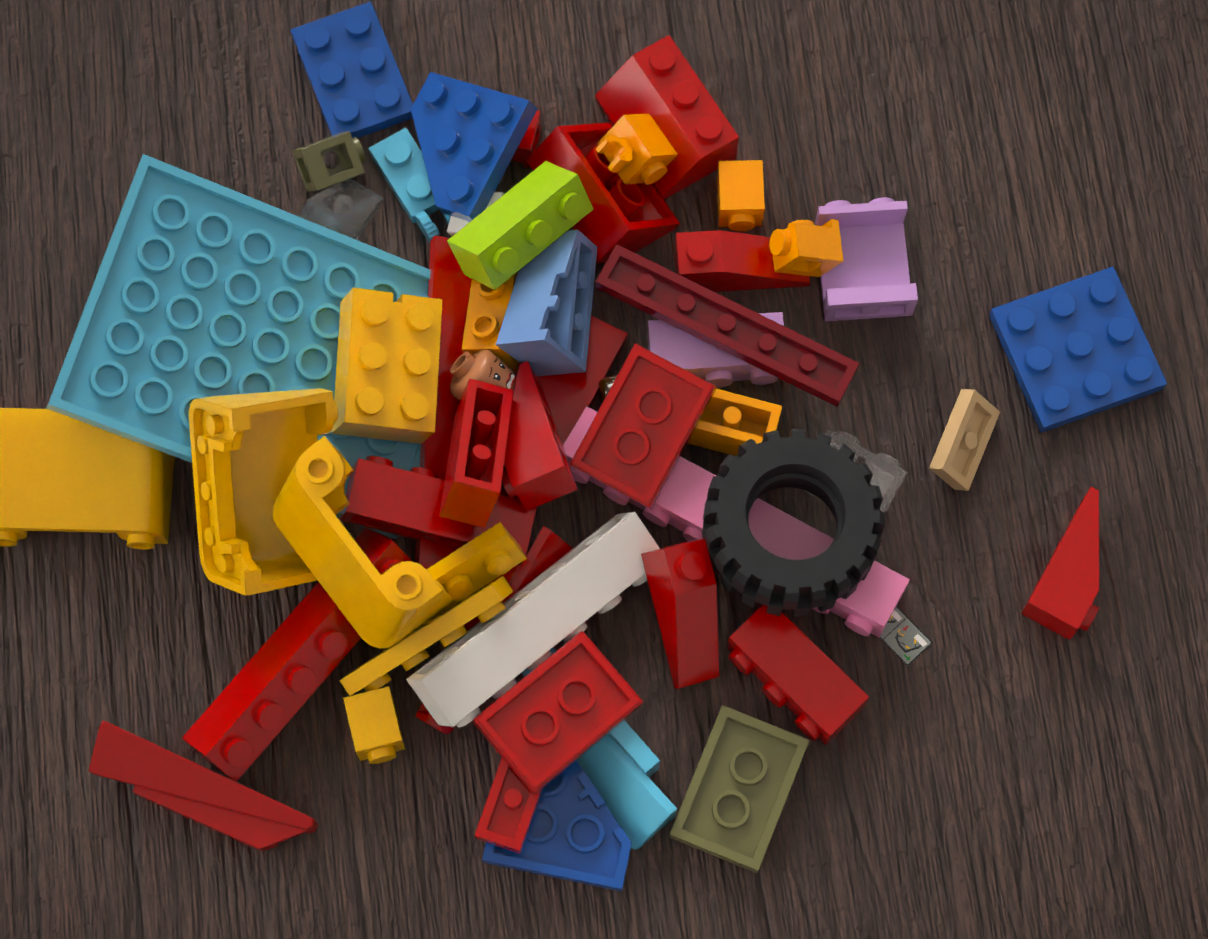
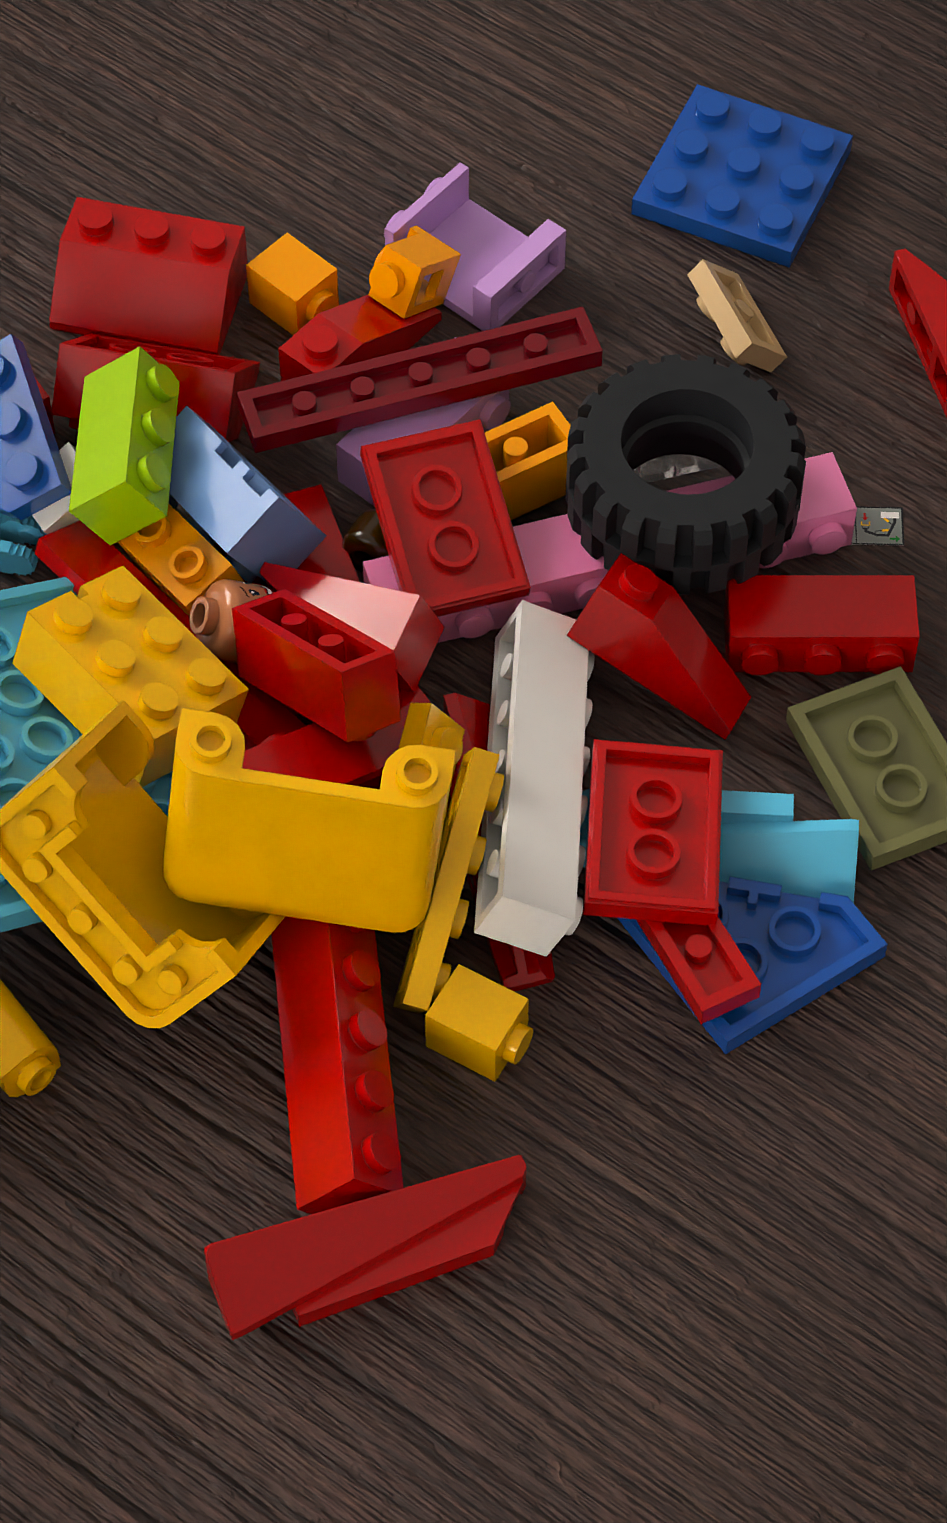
camera: 45 degrees left, 15 degrees down
light orange brick [595,114,678,185] -> none

